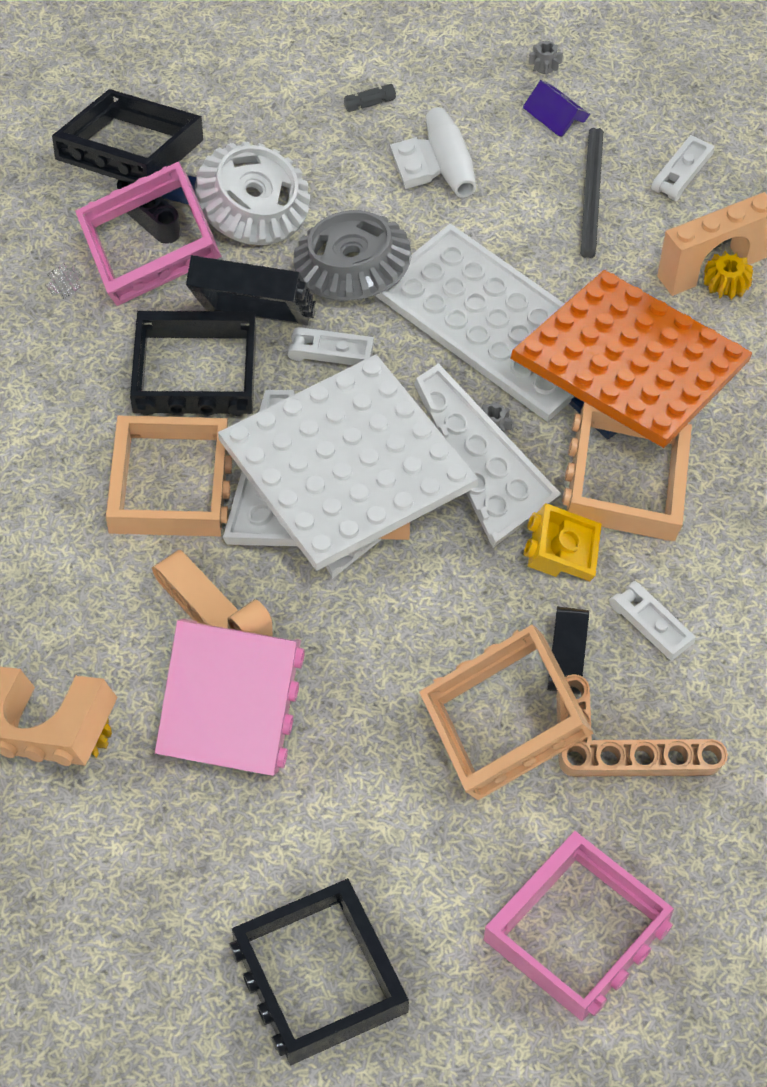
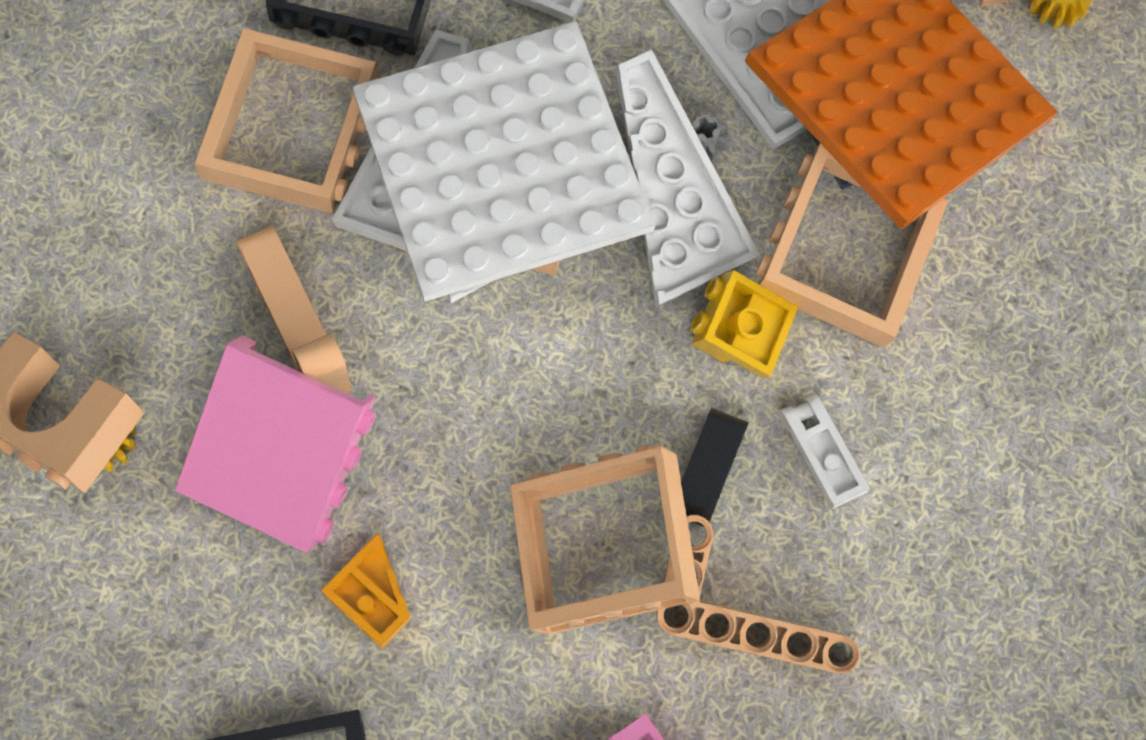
camera: 10 degrees right, 15 degrees up
none -> light orange wing [321,534,411,650]

